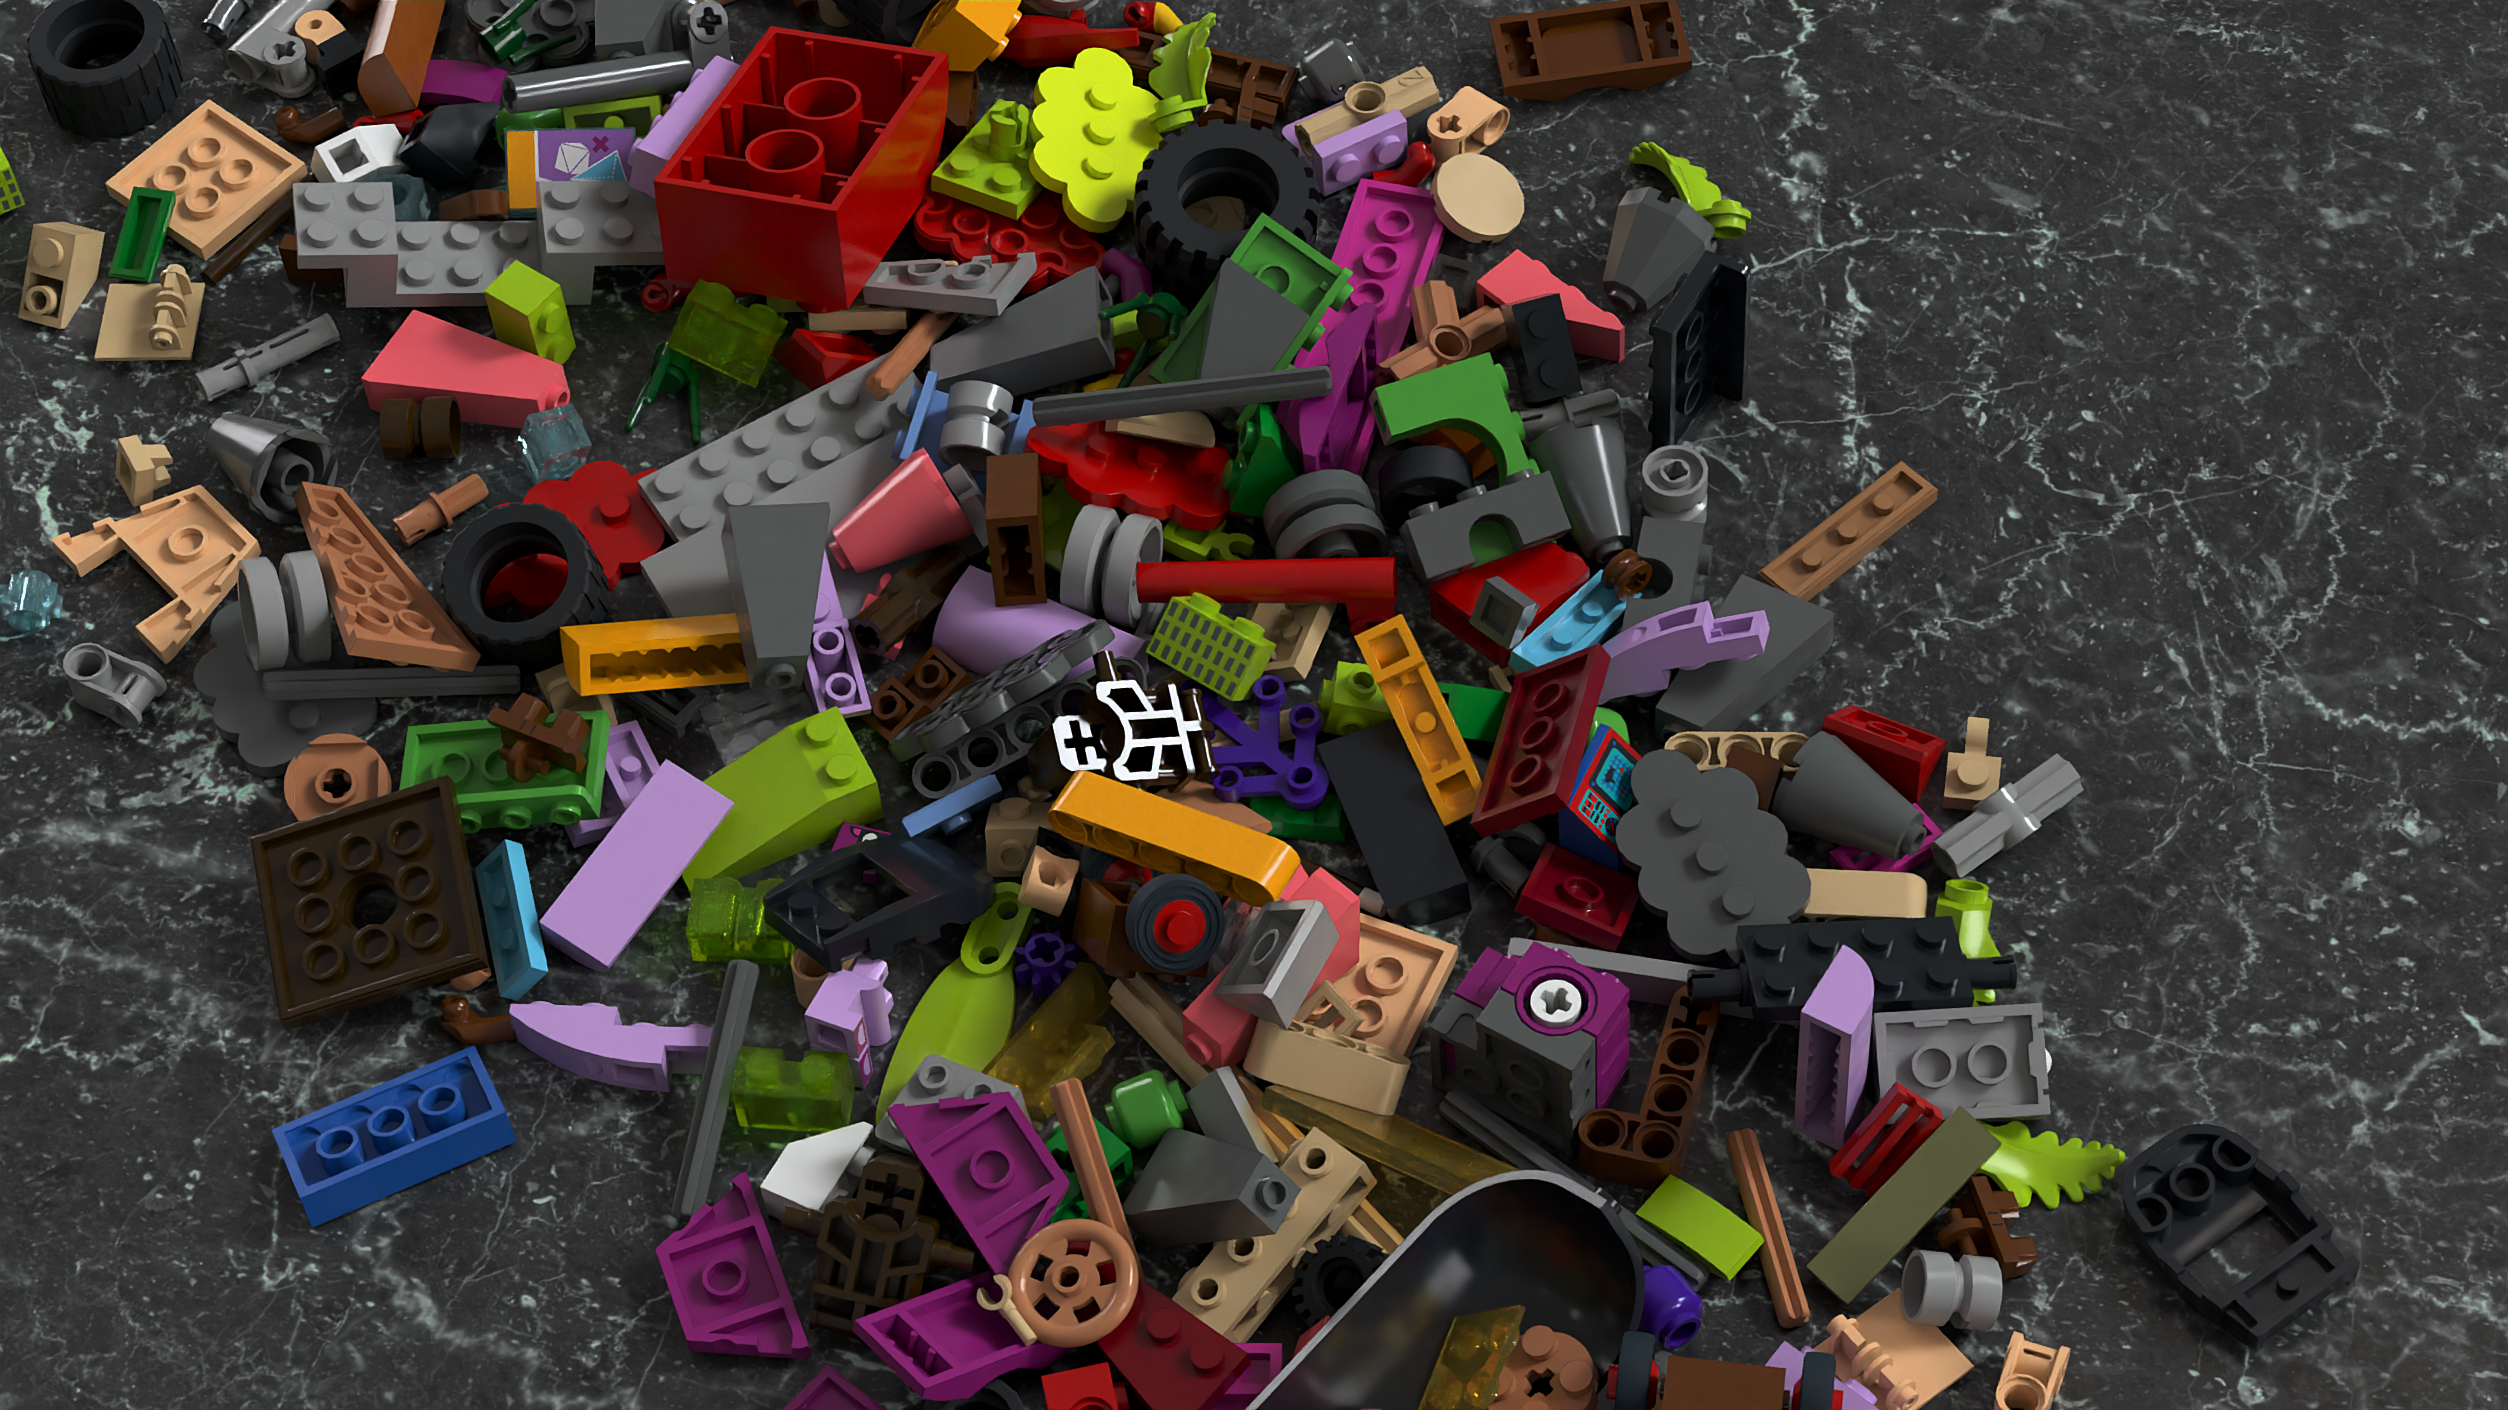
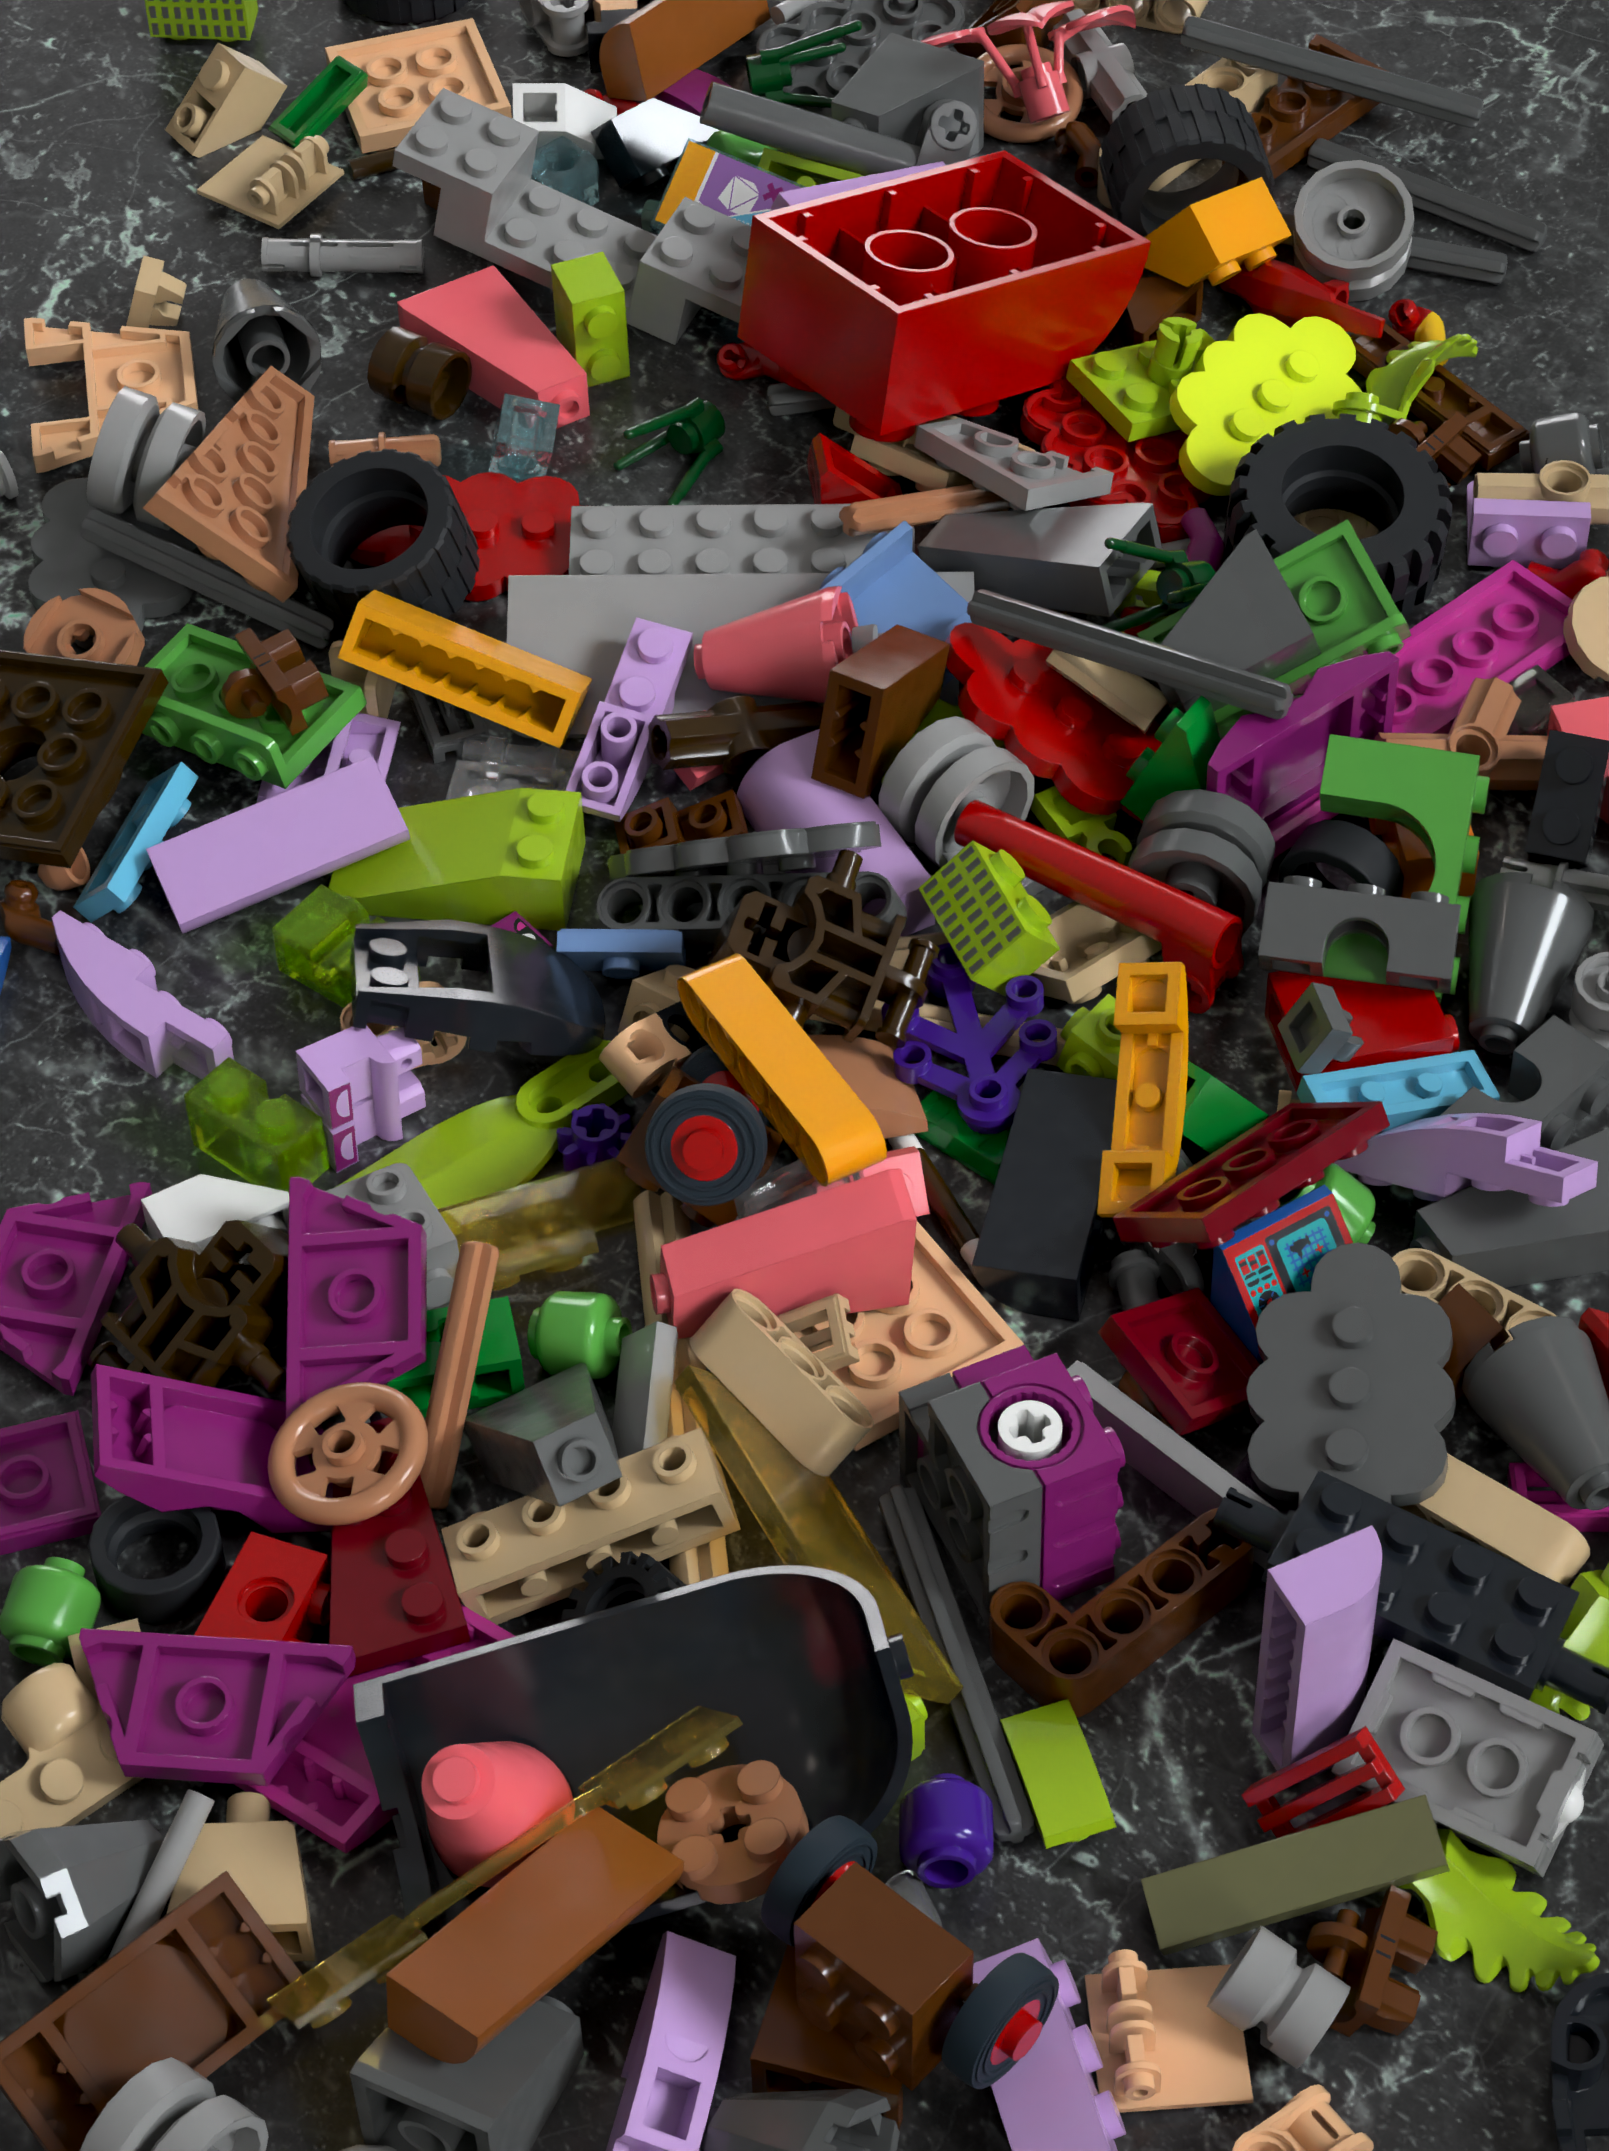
camera: 30 degrees right, 5 degrees down
reddish brown arm [273,106,347,144] -> none
reddish brown beam [439,189,509,221] -> none
clear neon green brick [666,279,789,389] -> none
dark grey axle [670,959,760,1222] -> none
dark grey slope [721,502,830,689] -> none
light grey wheel [938,380,1014,472] -> none
tan hand [977,1274,1037,1346] -> none
light grey slope [1213,900,1340,1030] -> none
reddish brown bush [1601,549,1652,601] -> none
nougat axle [1726,1128,1810,1329] -> none

